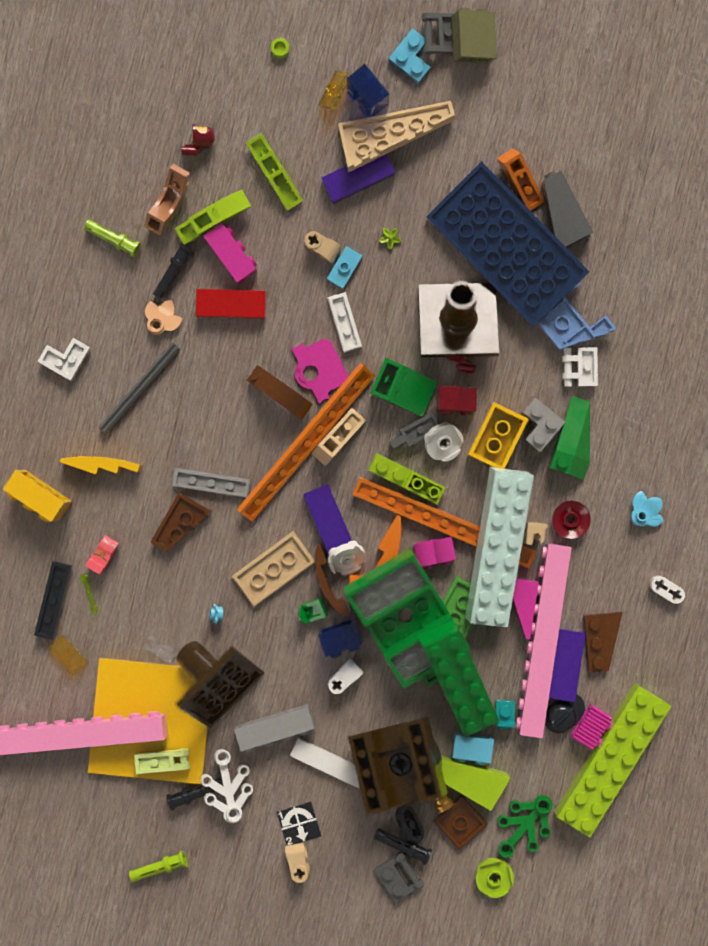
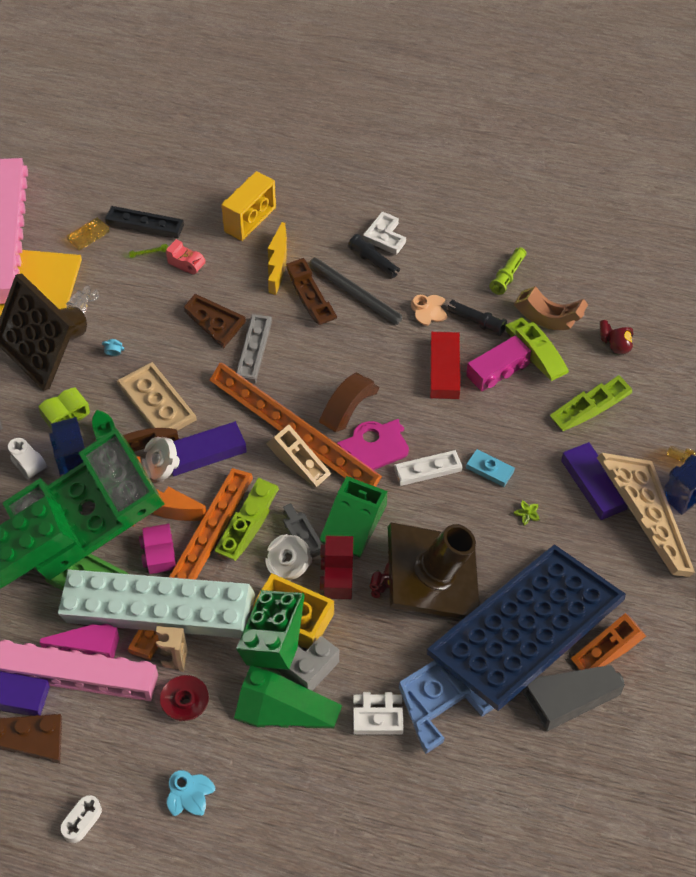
camera: 90 degrees right, 35 degrees down
tan piece [305,231,342,264] -> none
none -> lime brick [38,387,90,432]
none -> green slope [236,590,305,670]
none -> reddish brown slope [286,258,337,325]
none -> black pin [348,234,400,278]

